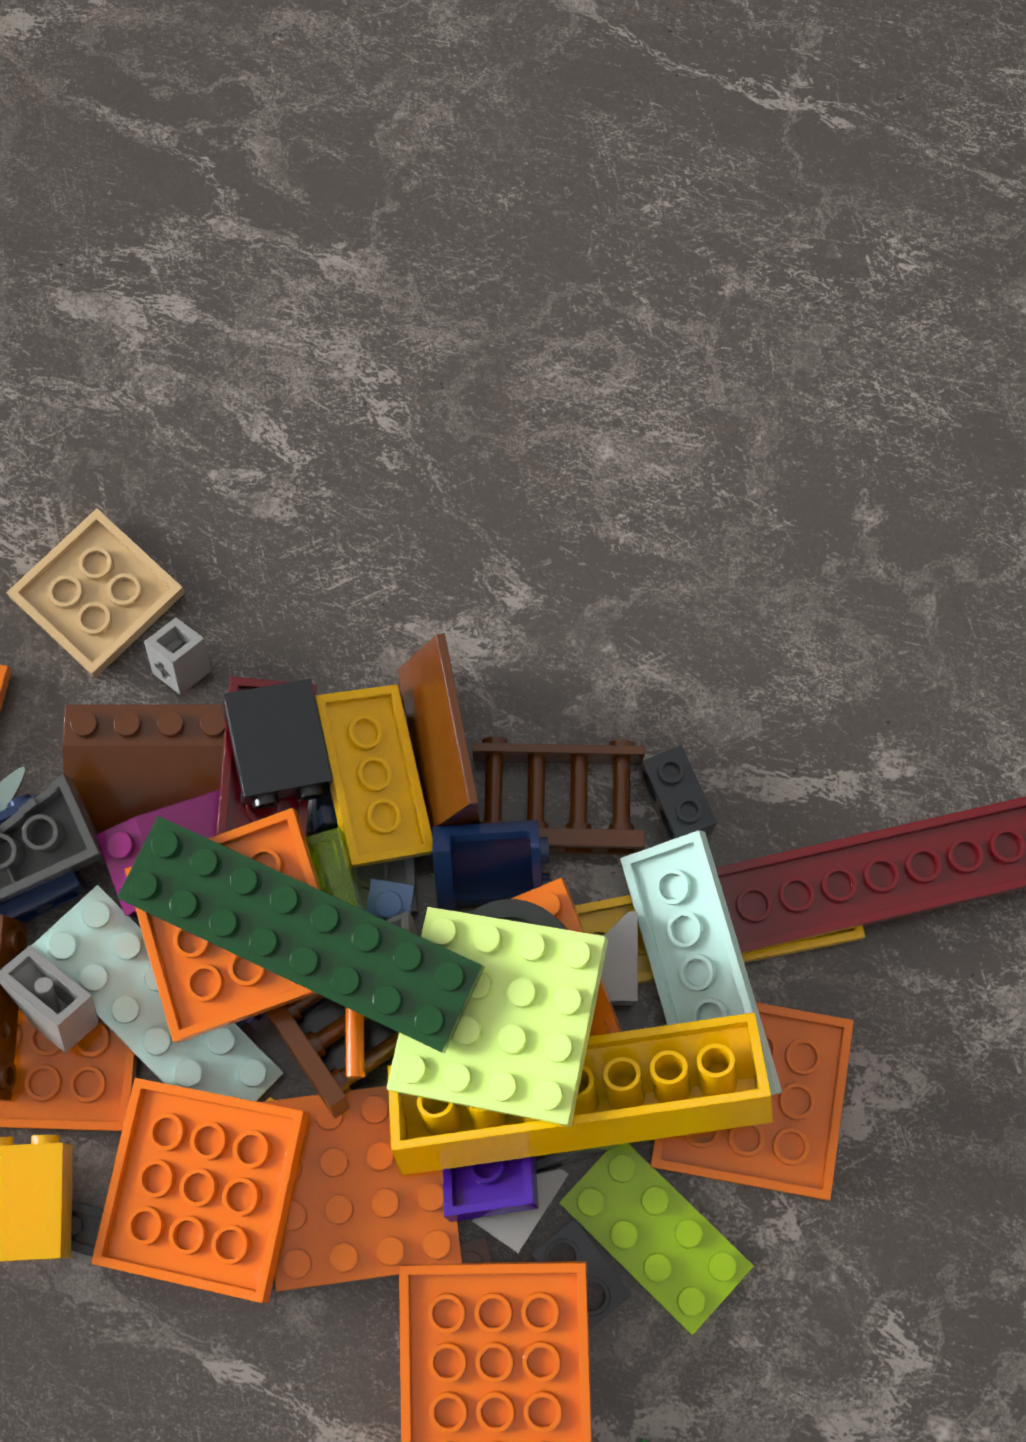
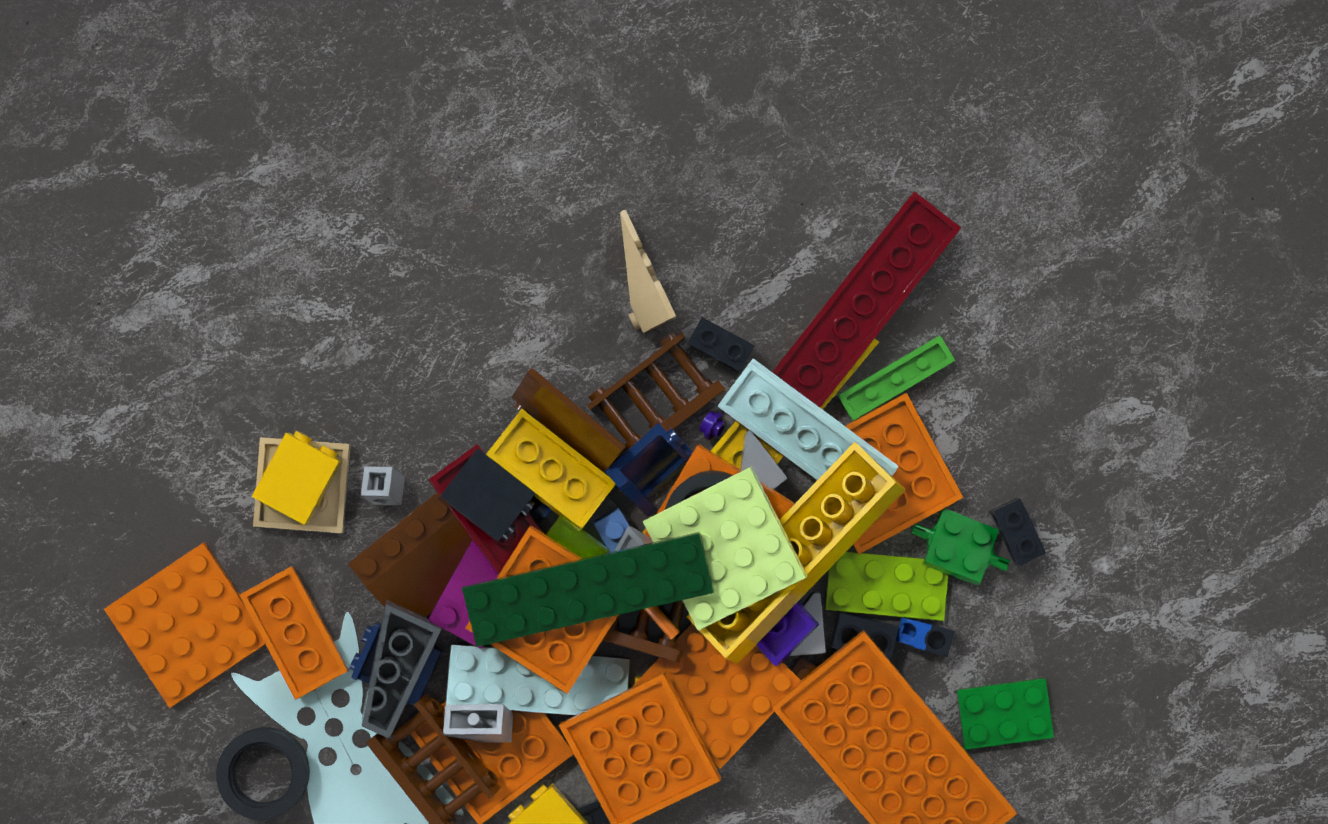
camera: 35 degrees left, 15 degrees up
none -> yellow brick [251,431,343,525]
none -> tan wedge [620,209,676,334]
none -> dark purple plate [700,411,726,440]
none -> bright green plate [837,335,955,421]
none -> leg [896,617,955,657]
none -> green plate [911,508,1010,586]
none -> black brick [989,498,1046,566]

